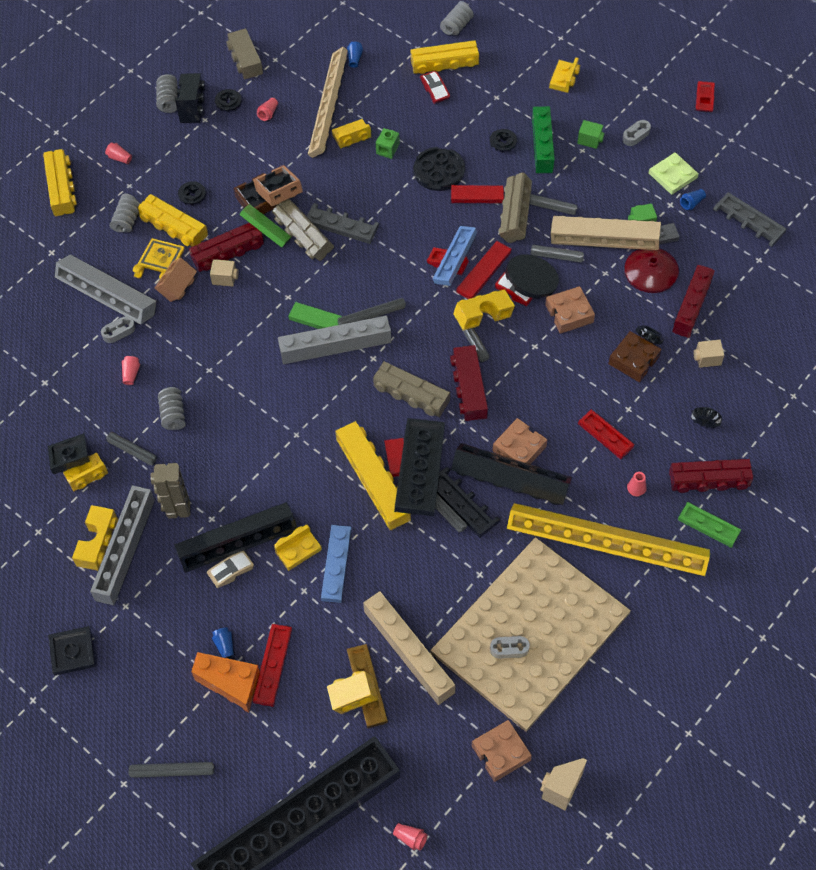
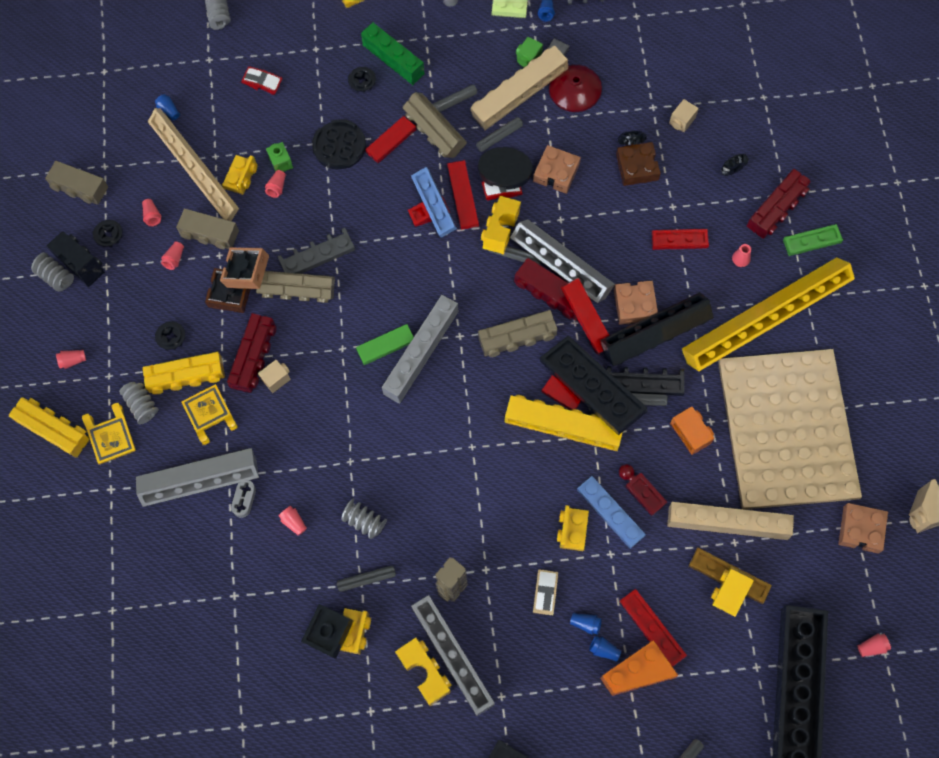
camera: 45 degrees left, 10 degrees up
nougat brick [154,258,197,302] -> none
black brick [174,502,297,573] -> none
bright green tile [240,204,291,247] -> none
dark grey axle [337,298,406,325] -> none
yellow brick [410,40,479,74] -> none
light grey beam [490,636,530,659] -> none
bright green brick [577,120,605,149] -> none
dark red brick [672,265,715,338] -> none
none -> yellow flag [82,403,136,465]
none -> coral cone [161,242,184,270]
none -> dark tan brick [176,208,239,249]
none -> coral cone [265,170,286,198]
none -> light grey brick [510,220,615,303]
none -> red tile [561,278,609,354]
none -> blue cone [570,613,602,635]
none -> dark red plate [619,464,667,516]
none -> orange brick [670,407,714,455]

